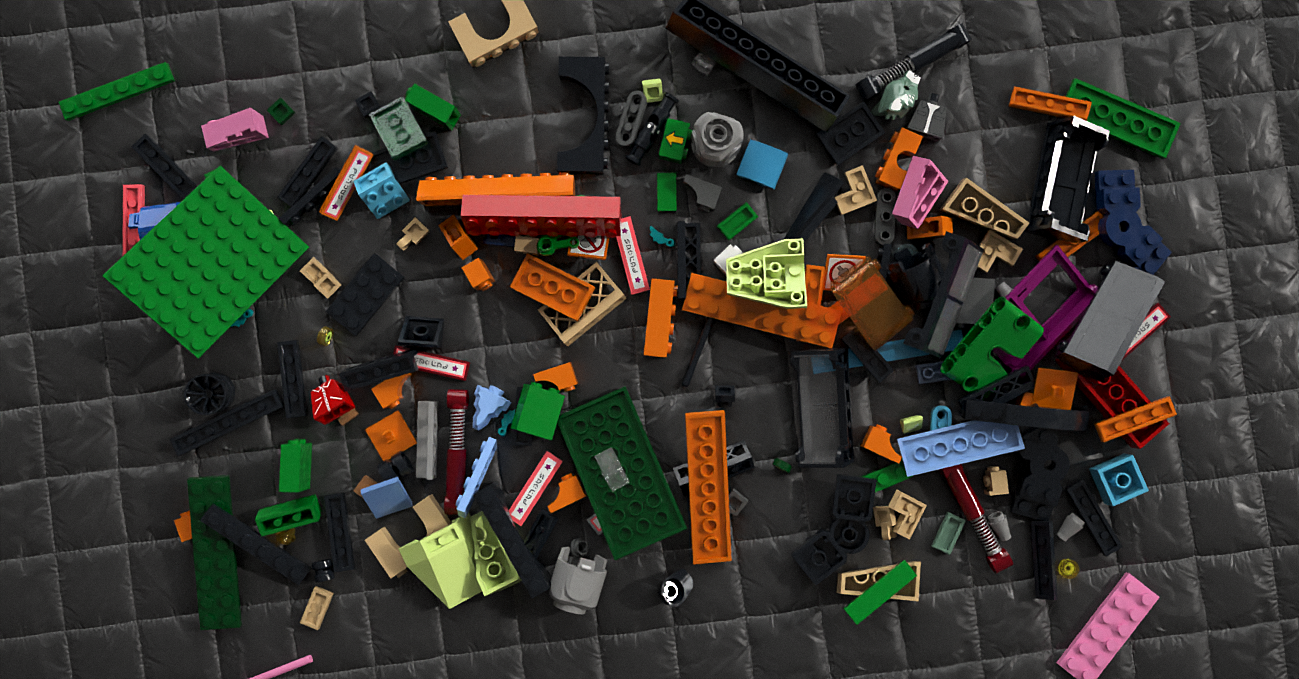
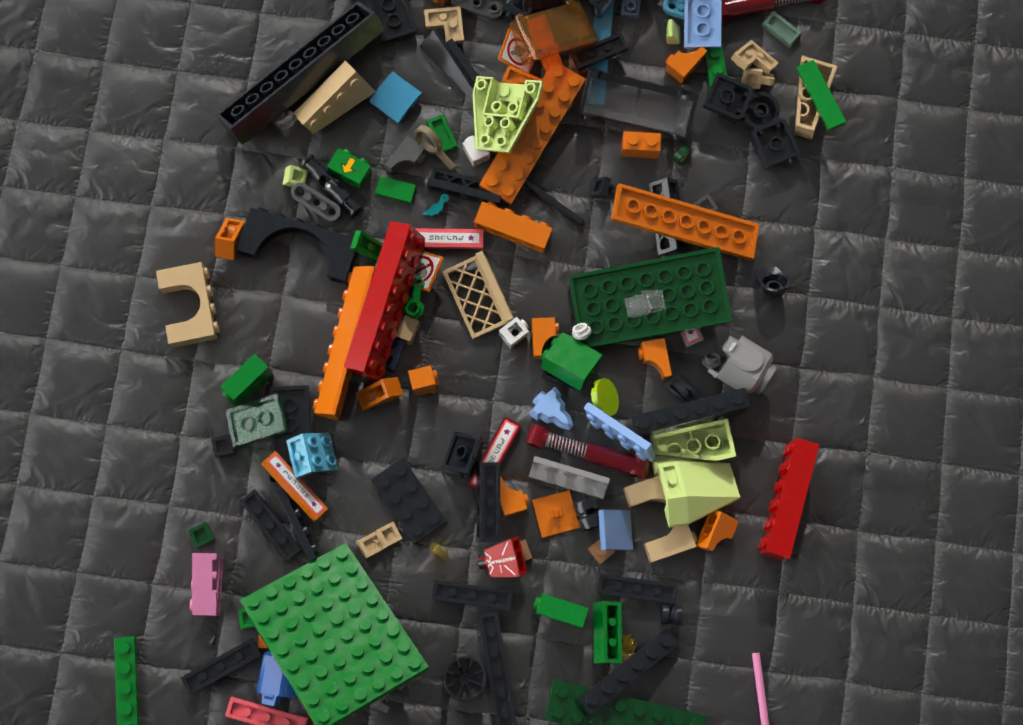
camera: 80 degrees left, 10 degrees down
tan plate [300,586,334,630] -> none
tan plate [397,217,430,251] -> none
teal piece [498,410,515,437] -> none
tile [509,451,563,526] -> none
orange plate [510,253,595,322] -> none
light grey piece [691,112,744,167] -> none
none -> orange arch [215,218,245,260]
none -> tan wedge [293,61,376,134]
none -> green plate [350,230,383,263]
none -> dark tan piece [414,125,455,170]
none -> white brick [499,317,529,349]
none -> white plate [572,323,591,340]
none -> lime tile [591,378,619,416]
none -> orange brick [621,131,661,159]
none -> orange arch [696,511,739,551]
none -> red brick [758,438,820,561]

